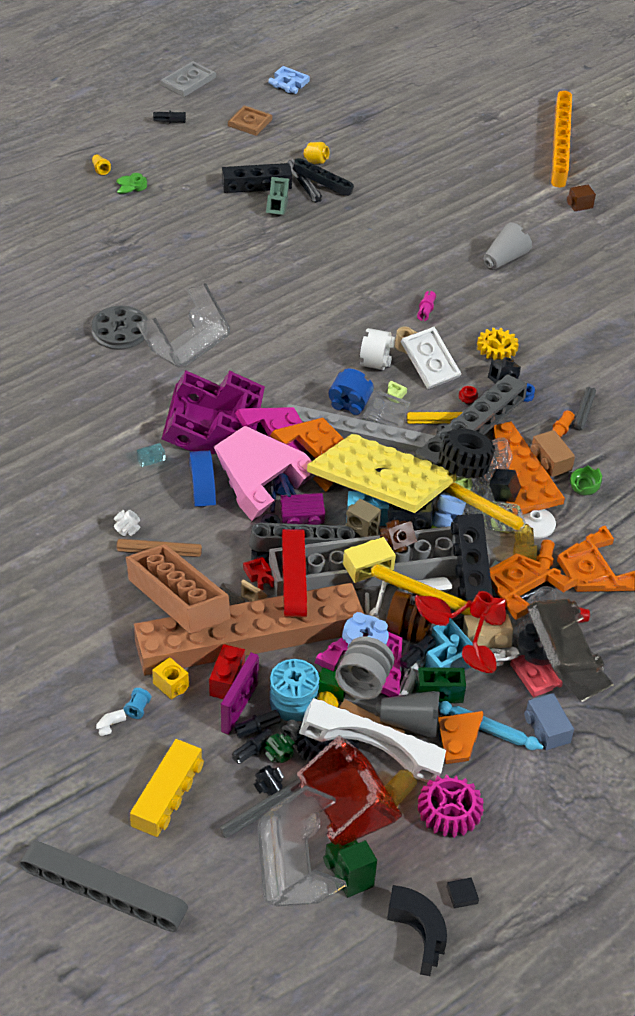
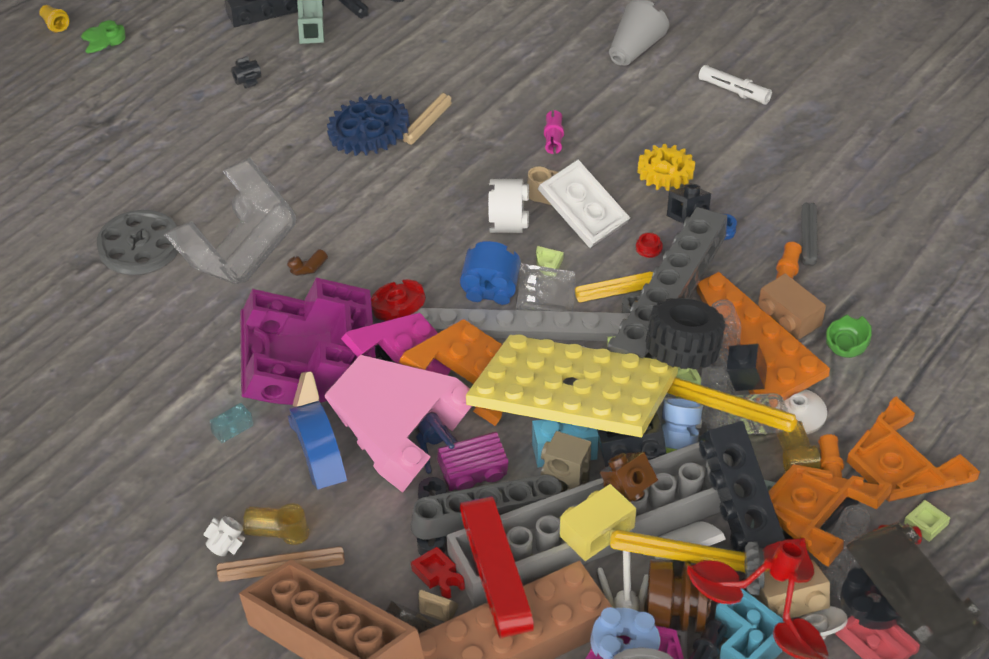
camera: 10 degrees left, 0 degrees up
none -> black gear [231,56,262,89]
none -> clear yellow piece [243,503,309,545]
none -> reddish brown arm [287,249,328,276]
none -> tan slope [293,371,319,407]
none -> dark blue gear [327,95,410,156]
none -> red tile [371,279,426,321]
none -> tan axle [402,93,451,145]
none -> white pin [699,65,772,105]
none -> dark grey gear [744,541,765,595]
none -> yellowish green tile [904,500,950,542]

